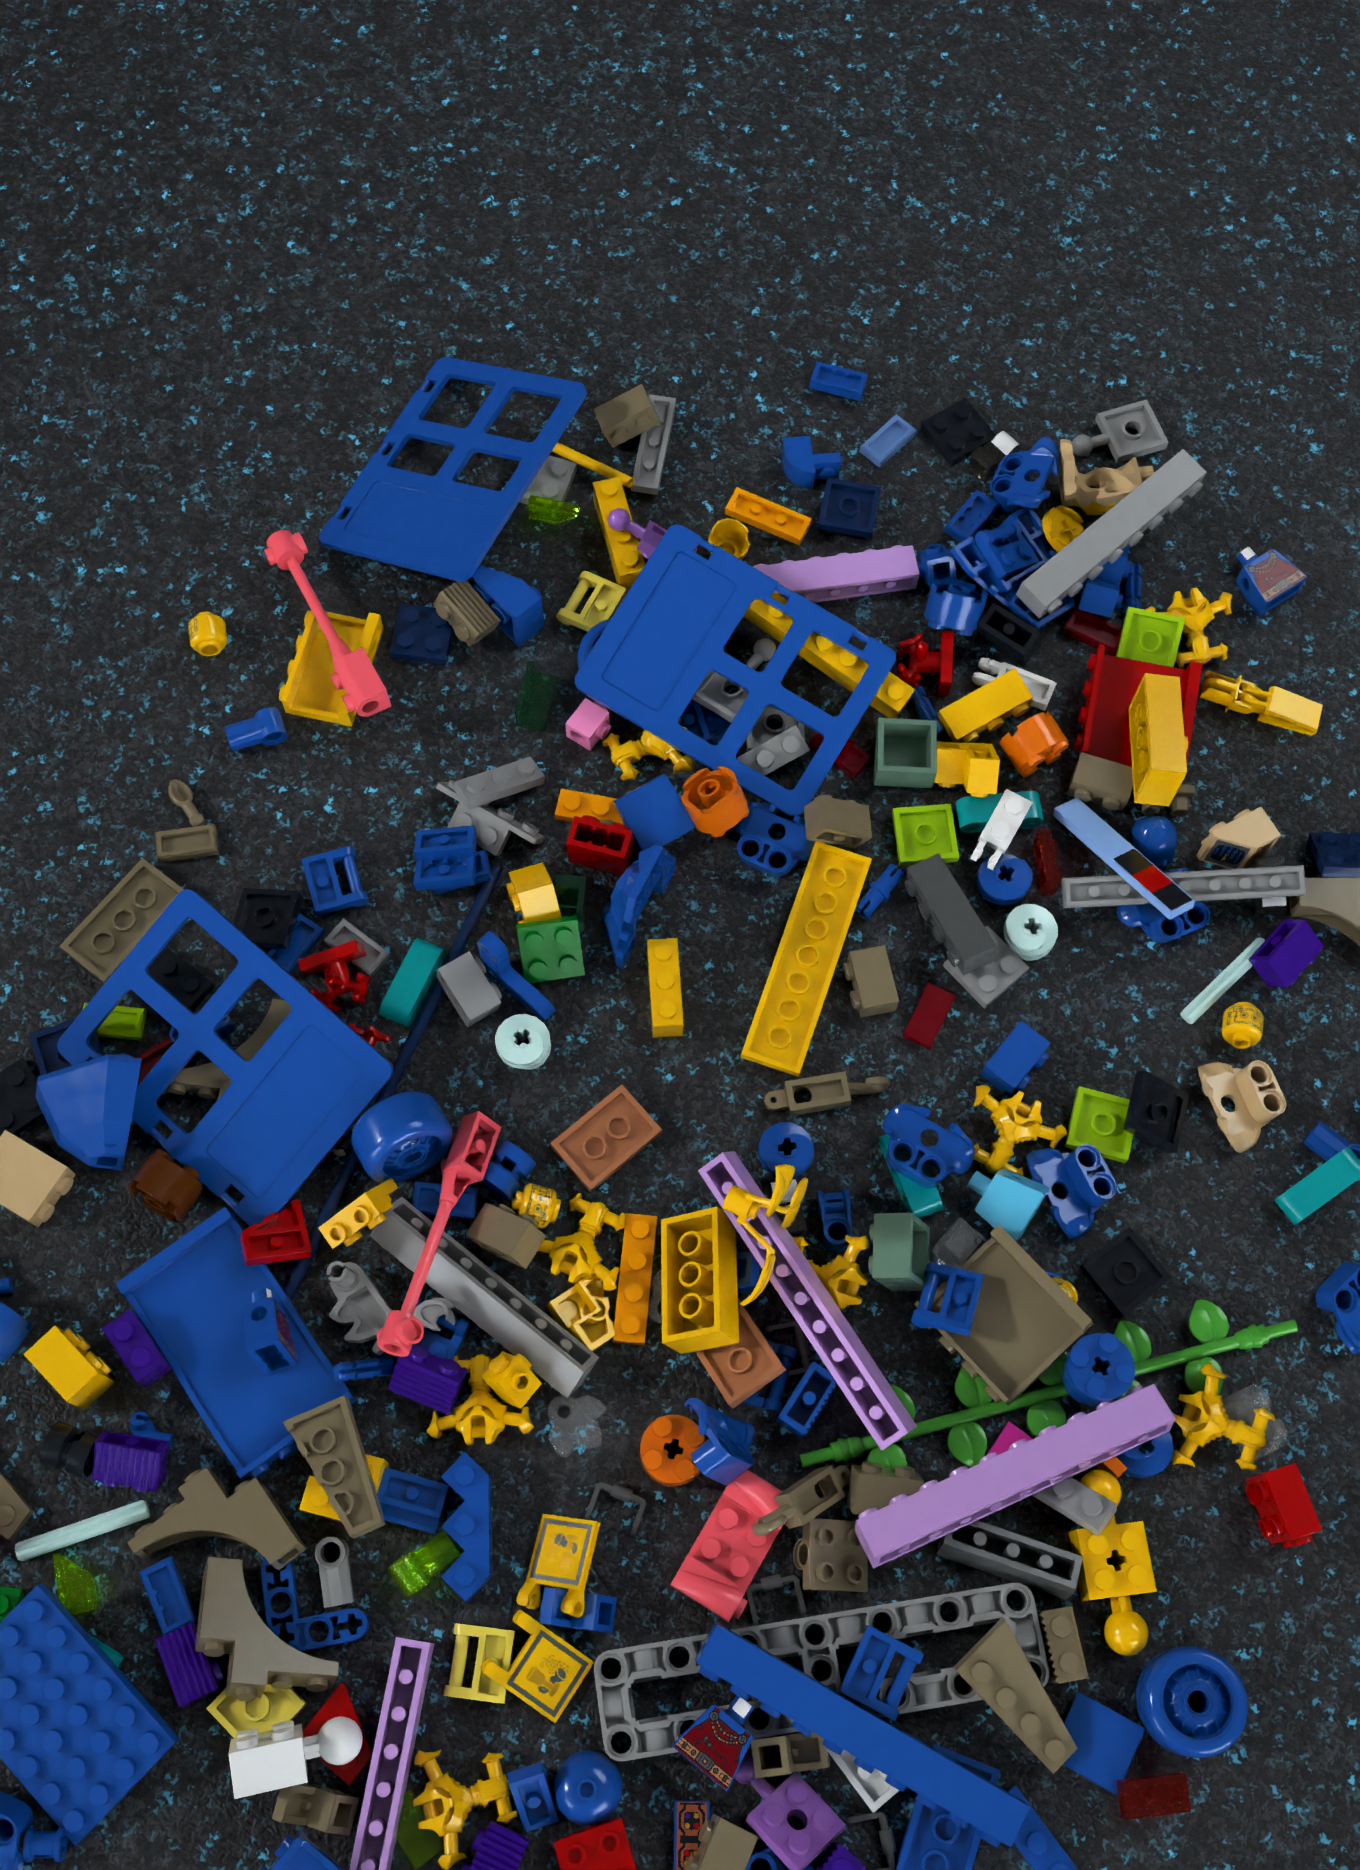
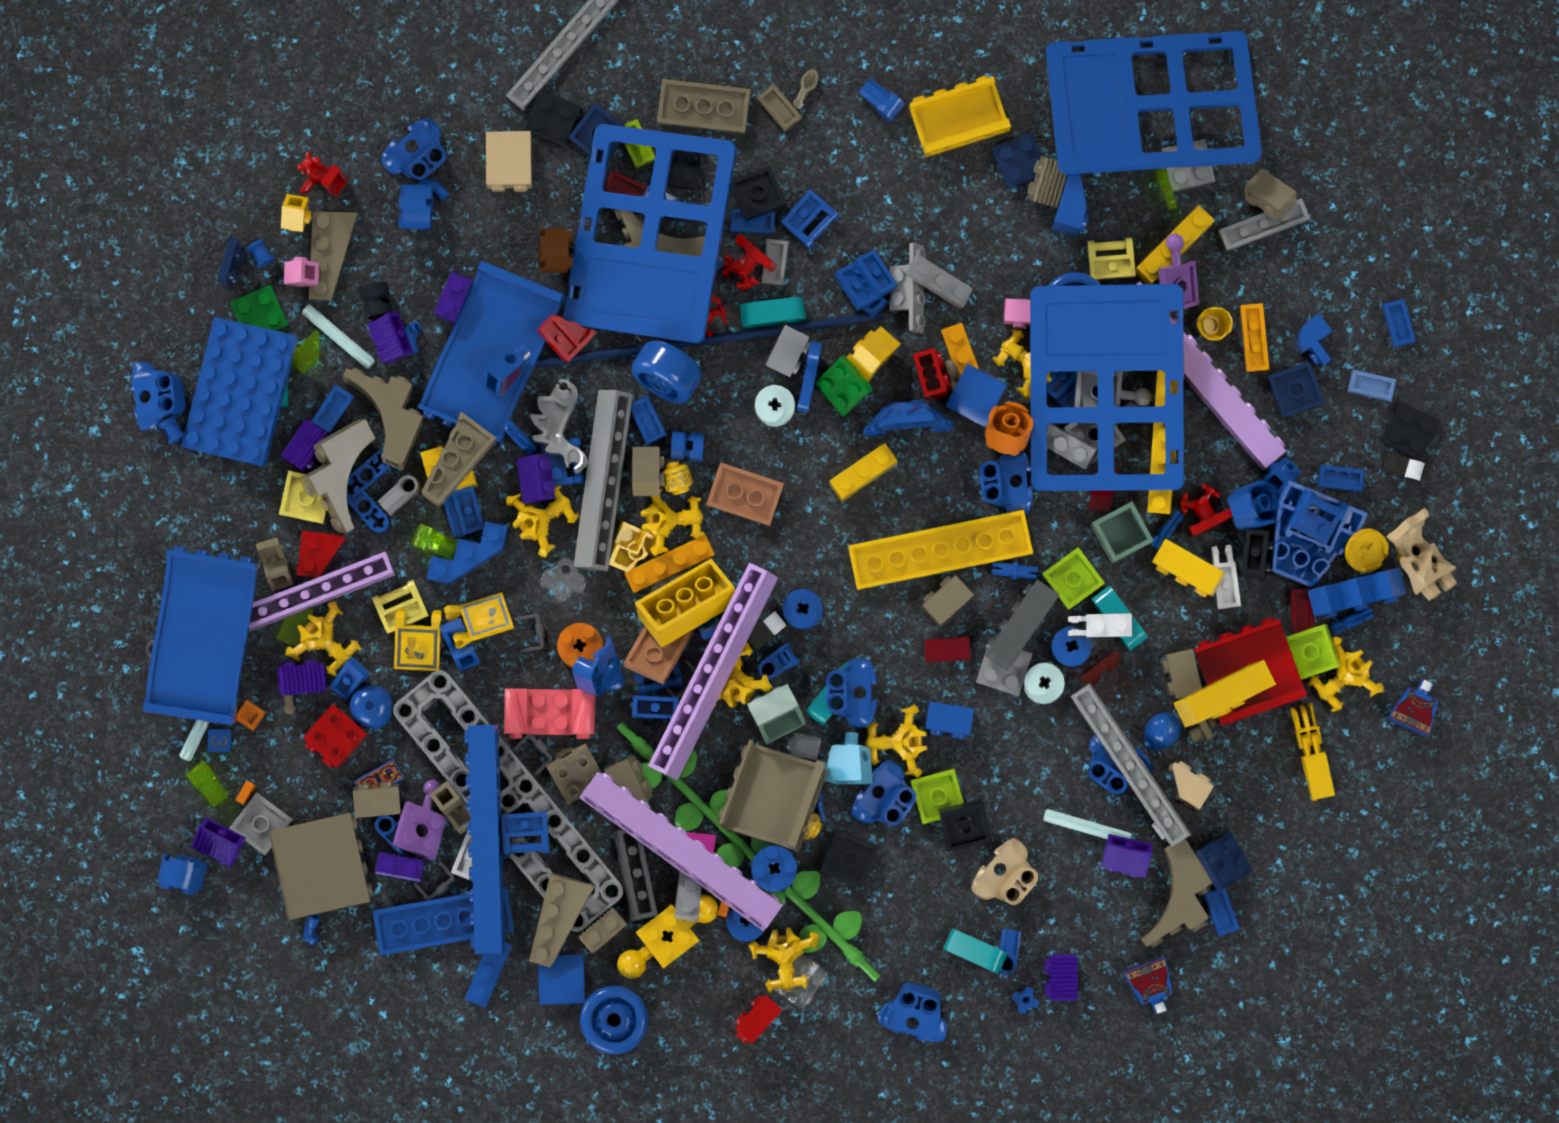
camera: 60 degrees right, 15 degrees up
yellow brick [24,1325,115,1410] -> none
blue brick [35,1054,142,1170] -> none
yellow head [188,611,227,656] -> none
white brick [228,1716,363,1799] -> none
coral bar [264,530,391,717] -> none
yellow plate [318,1178,398,1249] -> none
coral bar [377,1111,502,1357] -> none
yellow brick [481,1351,542,1409] -> none
clear green panel [515,661,558,732] -> none
yellow piece [551,442,634,488] -> none
clear green panel [555,874,588,931] -> none
torso [672,1696,754,1791] -> none
yellow plant [722,1164,808,1306] -> none
dark tan piece [752,1465,851,1536] -> none
dark tan piece [764,1071,891,1116] -> none
dark tan brick [804,795,872,849] -> none
blue plate [911,1262,984,1336] -> none
yellow brick [934,741,1000,798] -> none
blue piece [990,436,1060,512] -> none
orange brick [999,711,1069,778] -> none
light grey brick [1016,449,1207,619] -> none
light blue tile [1053,798,1195,920] -> none
light grey plate [1072,399,1169,463] -> none
clear red plate [1117,1772,1191,1820] -> none
yellow head [1221,1002,1264,1049] -> none

